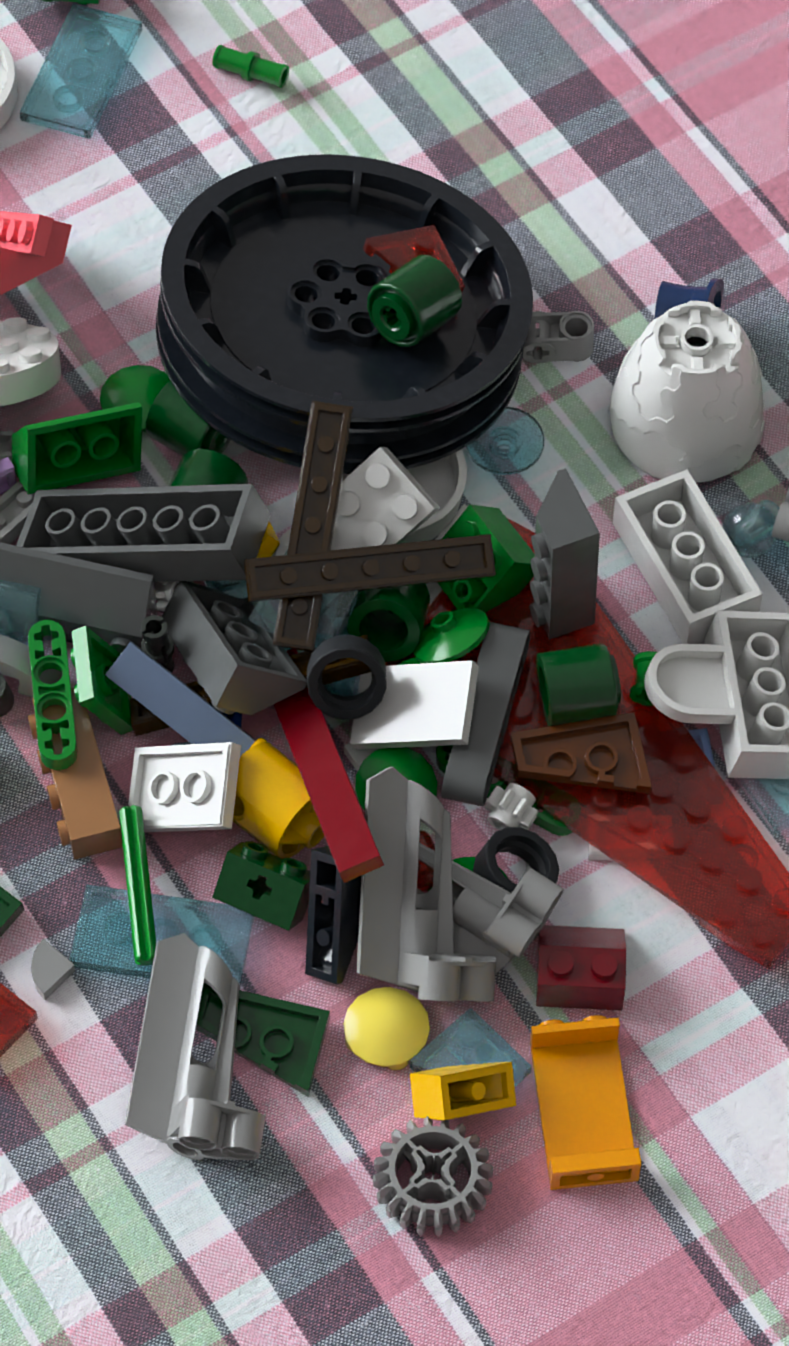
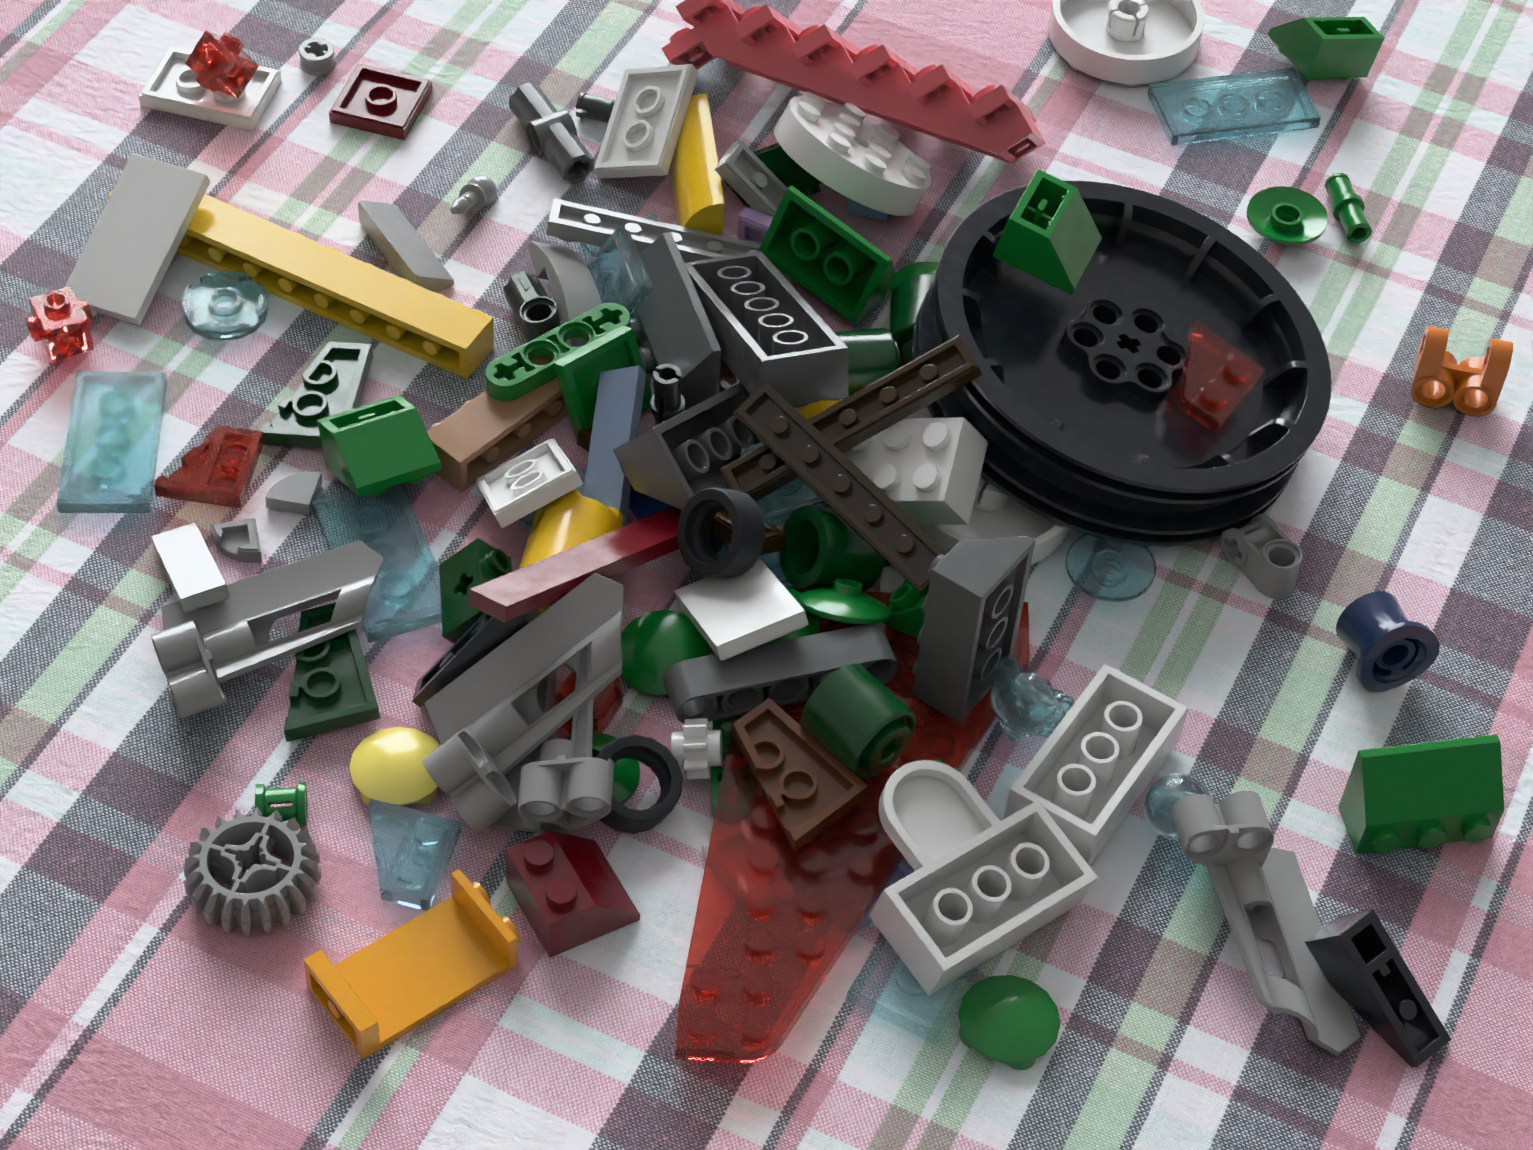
camera: 55 degrees right, 10 degrees down
green axle [119,805,156,966] -> none
dark green piece [367,255,462,347] -> none
yellow slope [410,1062,517,1120] -> none
white piece [608,301,765,483] -> none
none -> tile [151,522,230,613]
none -> light grey tile [210,518,262,563]
none -> green bush [255,782,308,827]
none -> green slope [317,395,442,497]
none -> clear light blue hair [991,655,1074,742]
none -> green slope [993,169,1102,295]
none -> green dish [1246,186,1328,245]
none -> orange piece [1411,325,1513,417]

